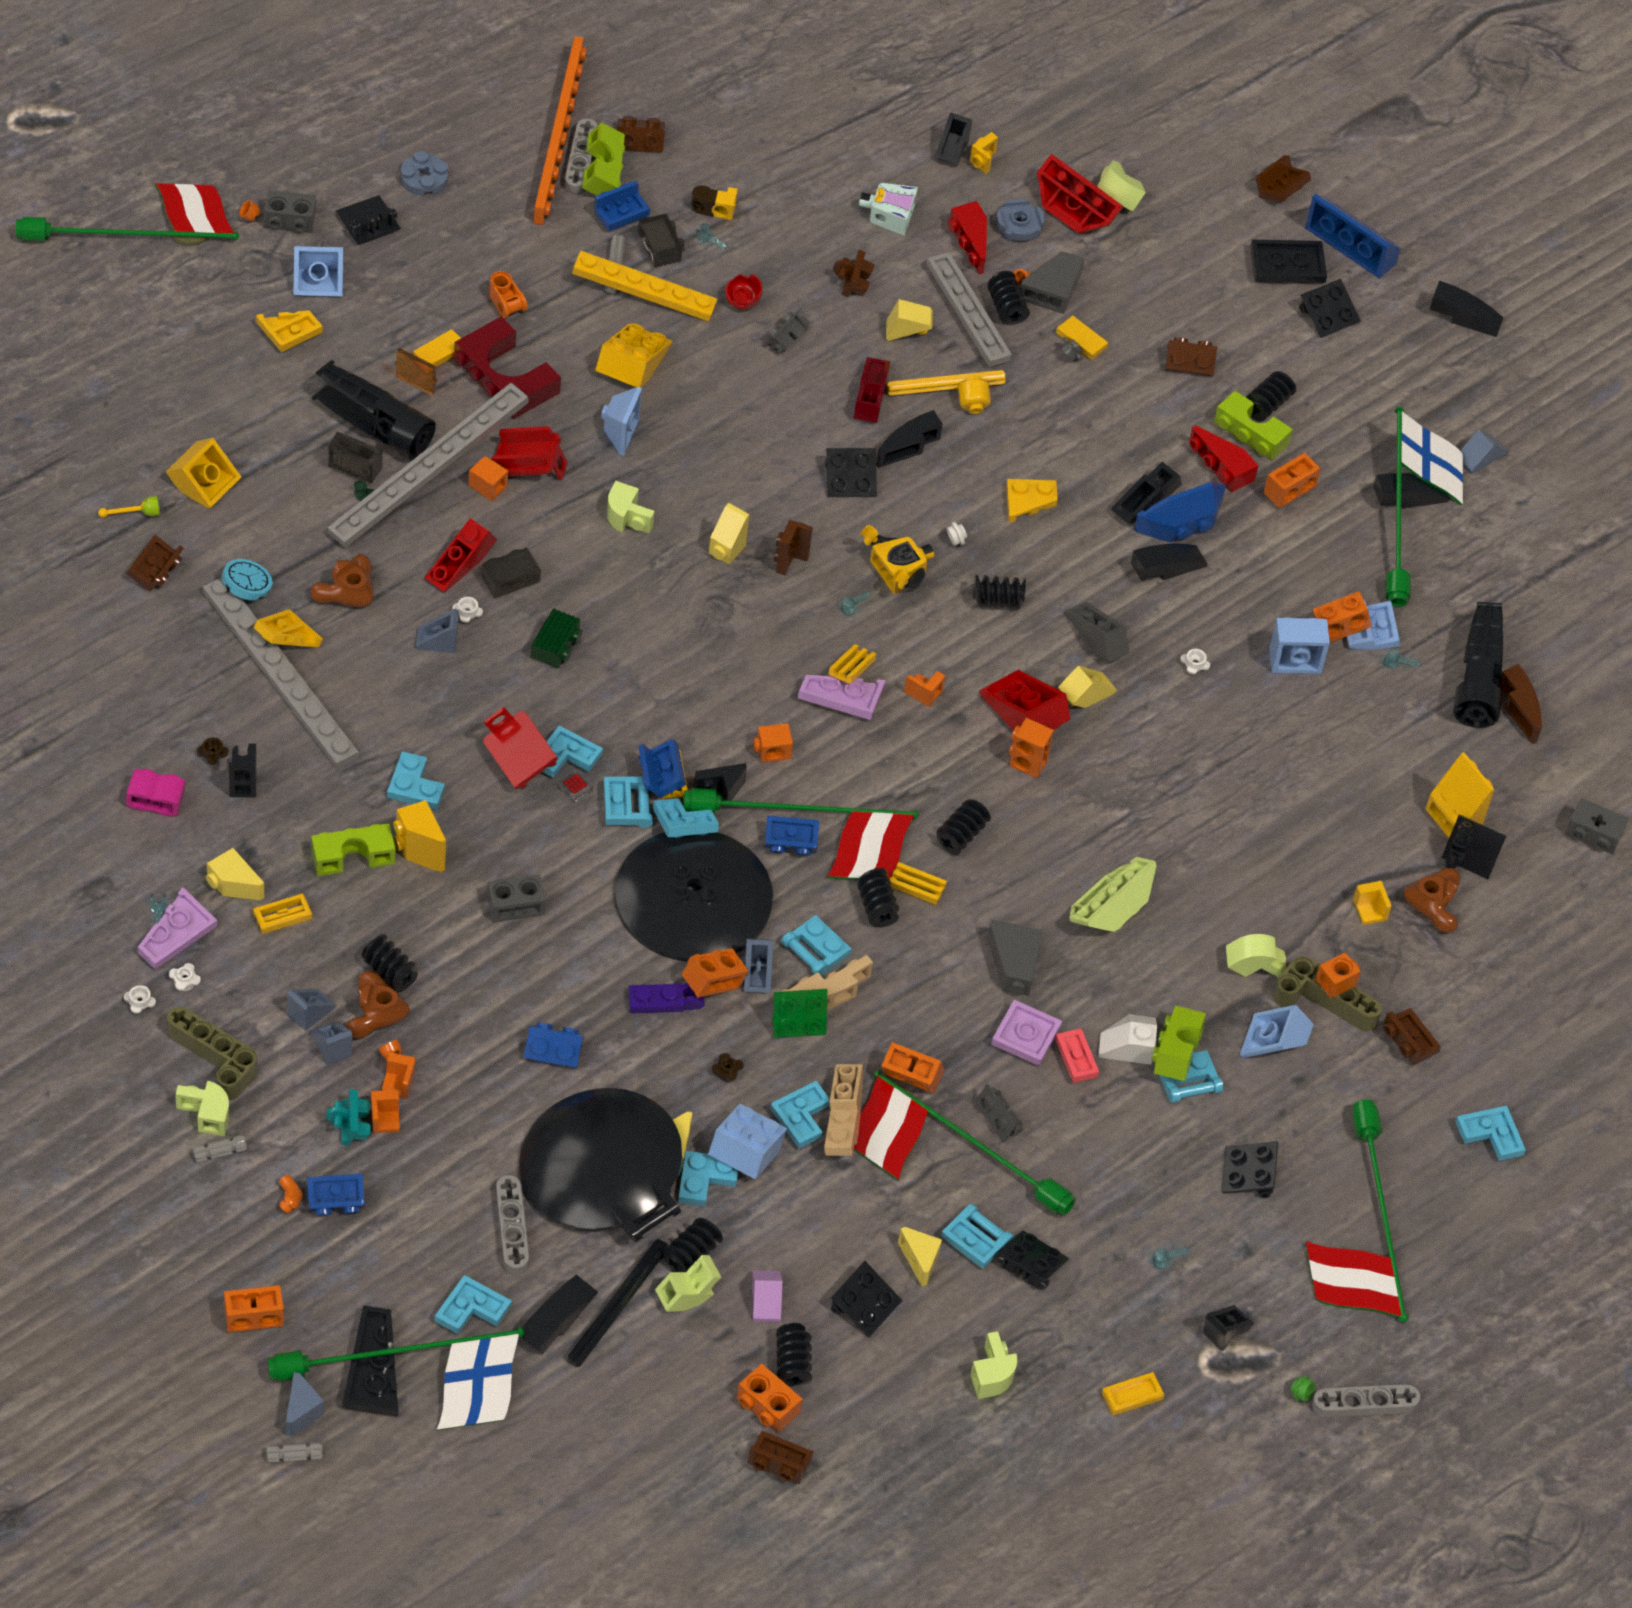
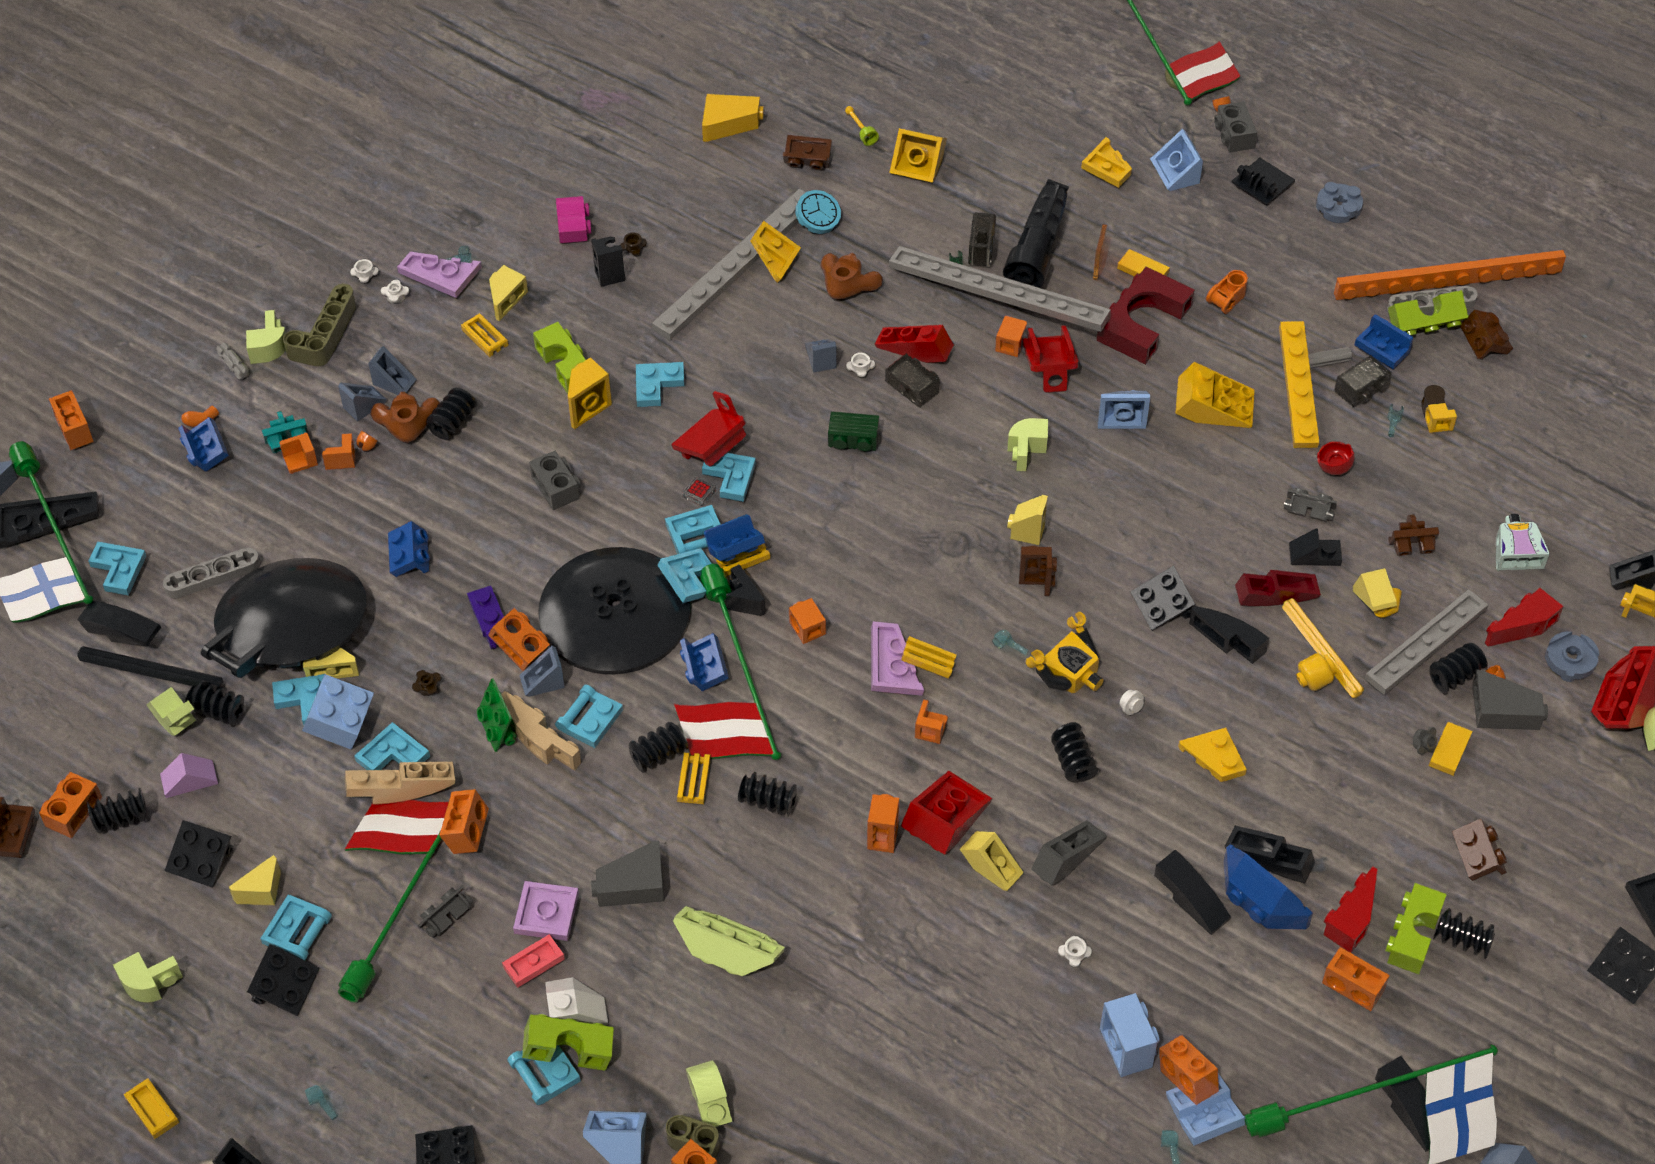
camera: 80 degrees right, 0 degrees up
none -> yellow slope [702,94,764,142]
none -> black slope [1289,528,1342,566]

